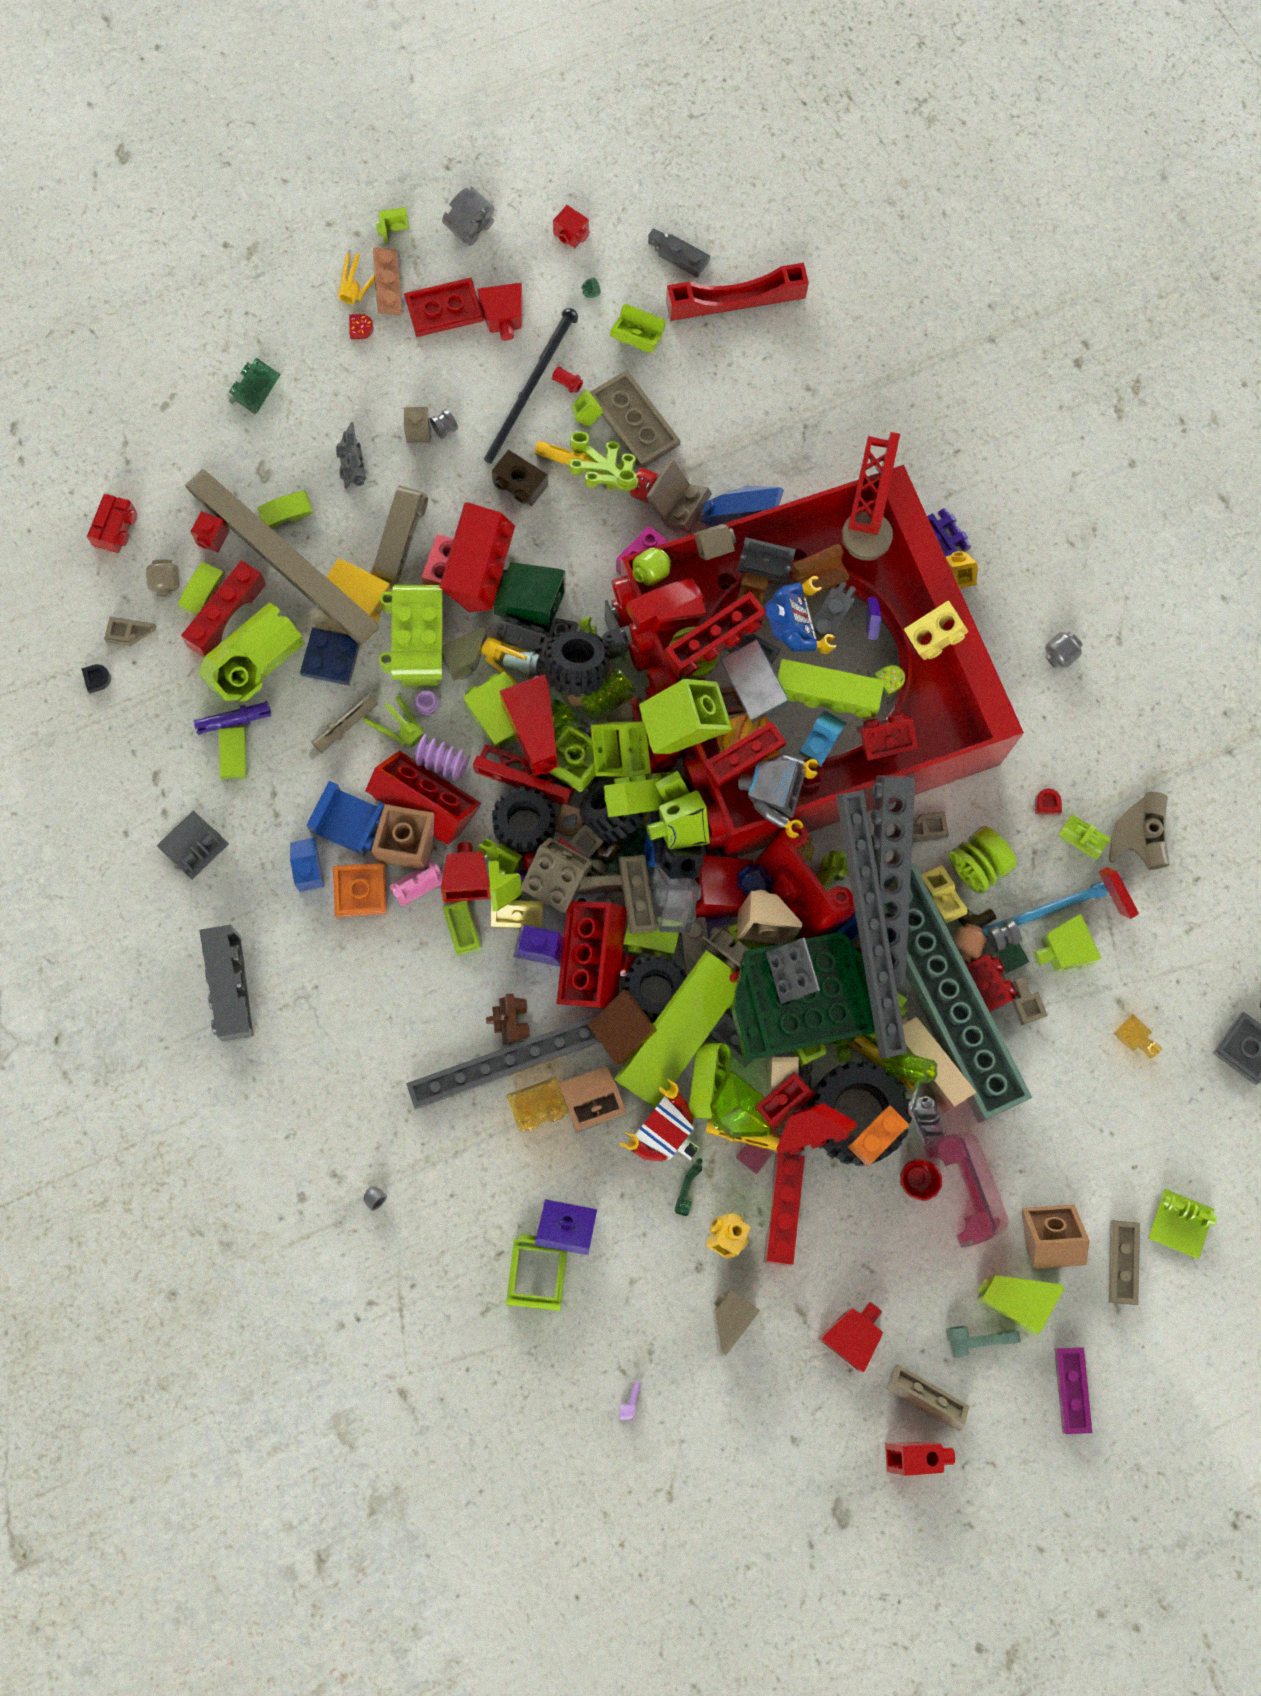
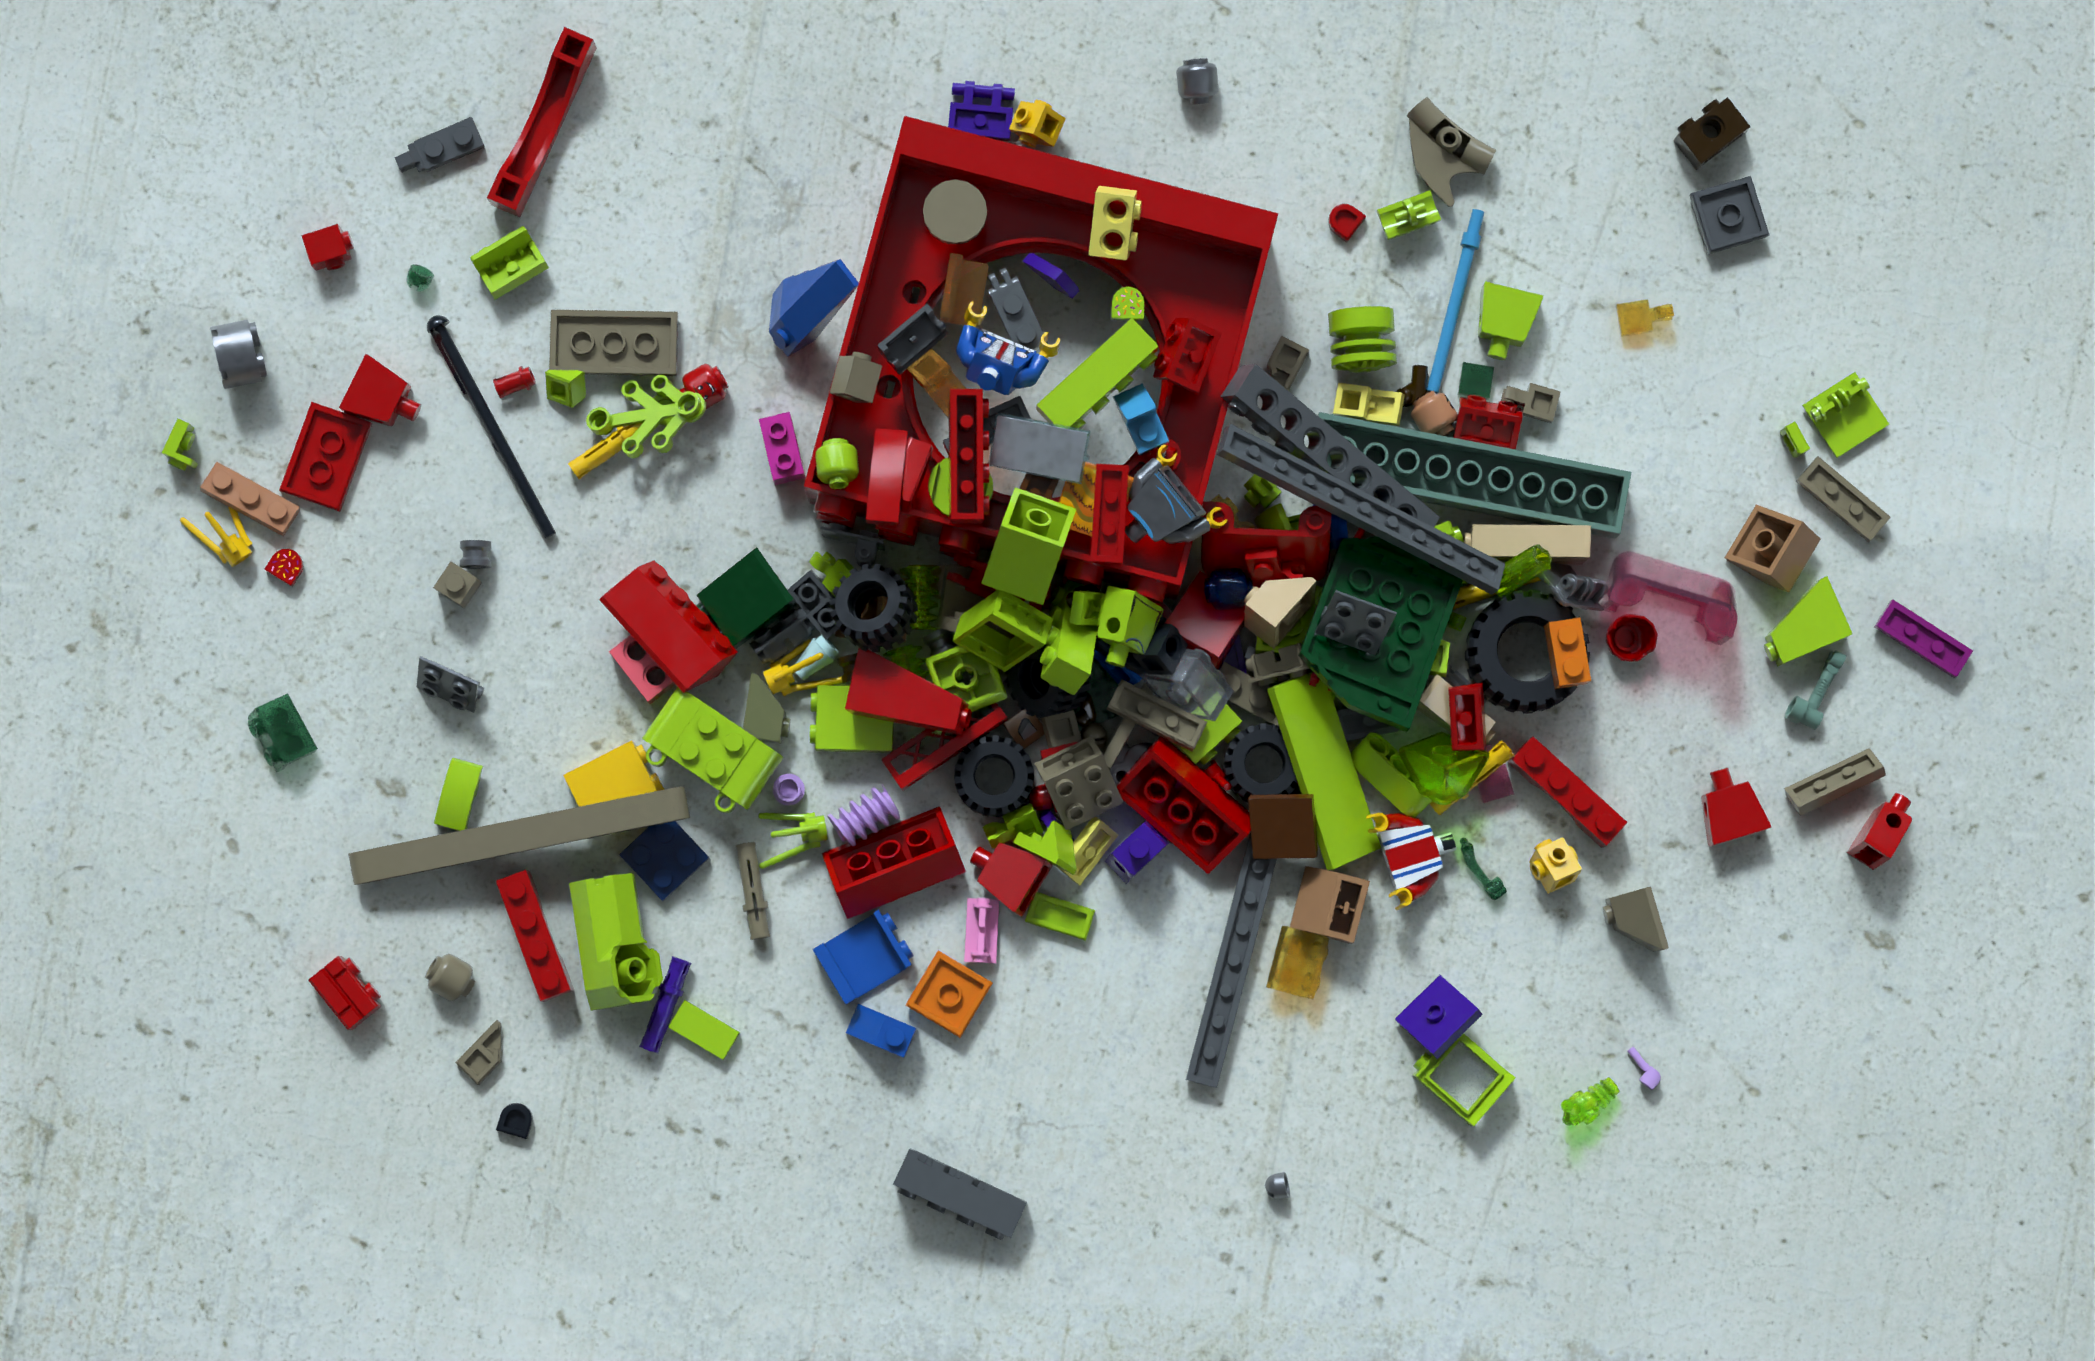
camera: 55 degrees left, 10 degrees up
dark grey hinge [157,810,229,880] -> none
lime slope [178,561,225,615] -> none
red brick [190,511,229,553] -> none
medium nougat slope [371,805,434,871] -> none
dark tan beam [372,485,428,584] -> none
reddish brown hips [486,993,530,1045] -> none
dark brown brick [492,449,548,507] -> none
dark tan bracket [646,460,712,531] -> none
red slope [776,1103,857,1155] -> none
red fence [848,432,901,535] -> none
flat silver wheel [987,919,1022,952] -> none
red tile [1098,867,1139,919] -> none
none -> clear neon green piece [1561,1077,1620,1126]
none -> lime tile [1780,421,1810,458]

